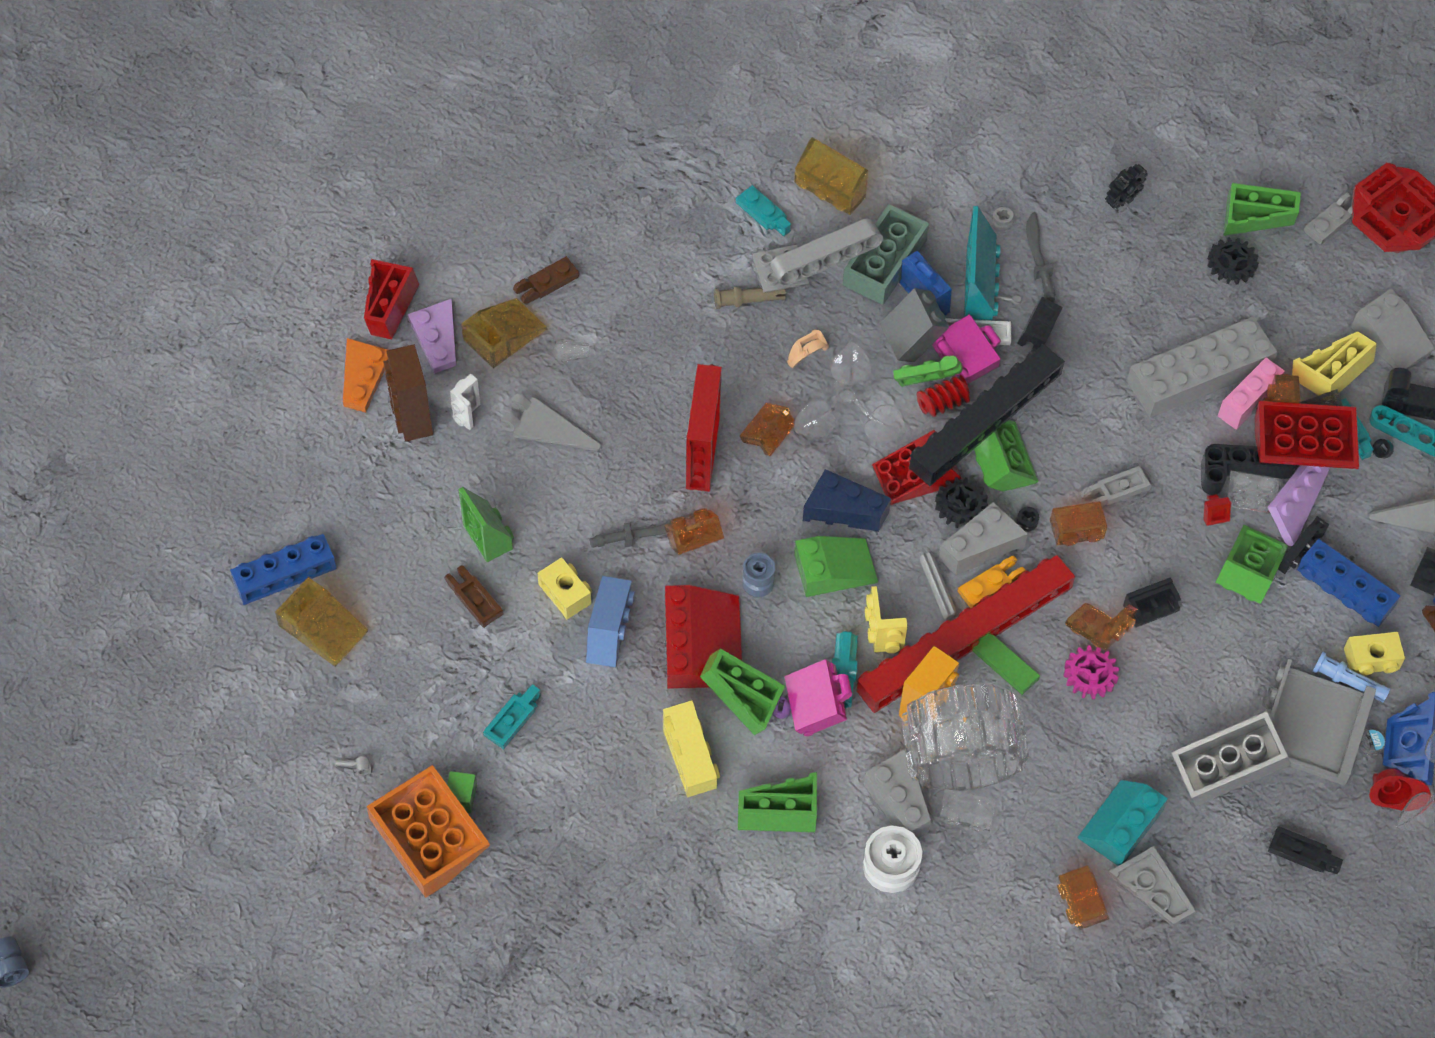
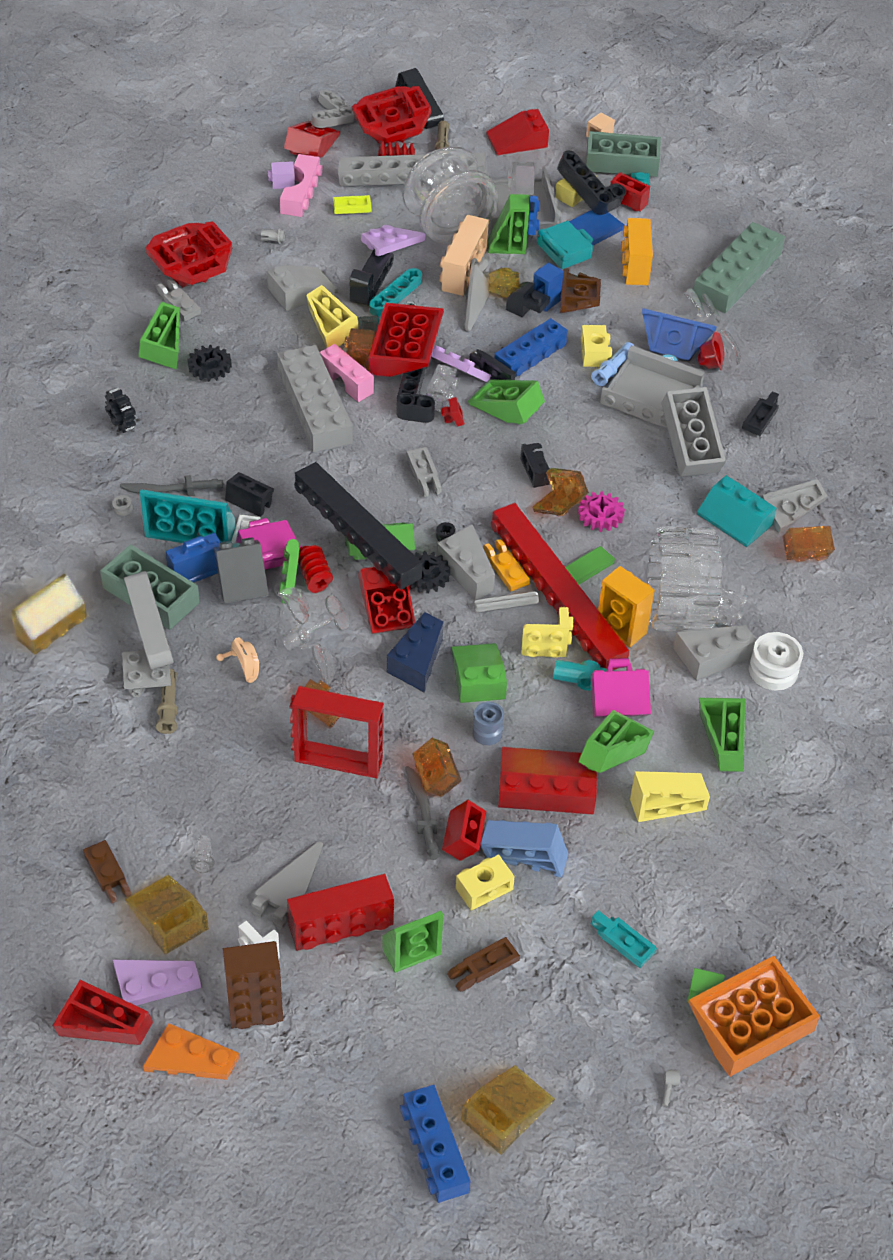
camera: 85 degrees left, 10 degrees down
teal hinge [736,185,791,236] -> none
clear orange brick [1050,501,1107,546] -> none
none -> red brick [287,874,394,951]
none -> red brick [442,800,487,861]

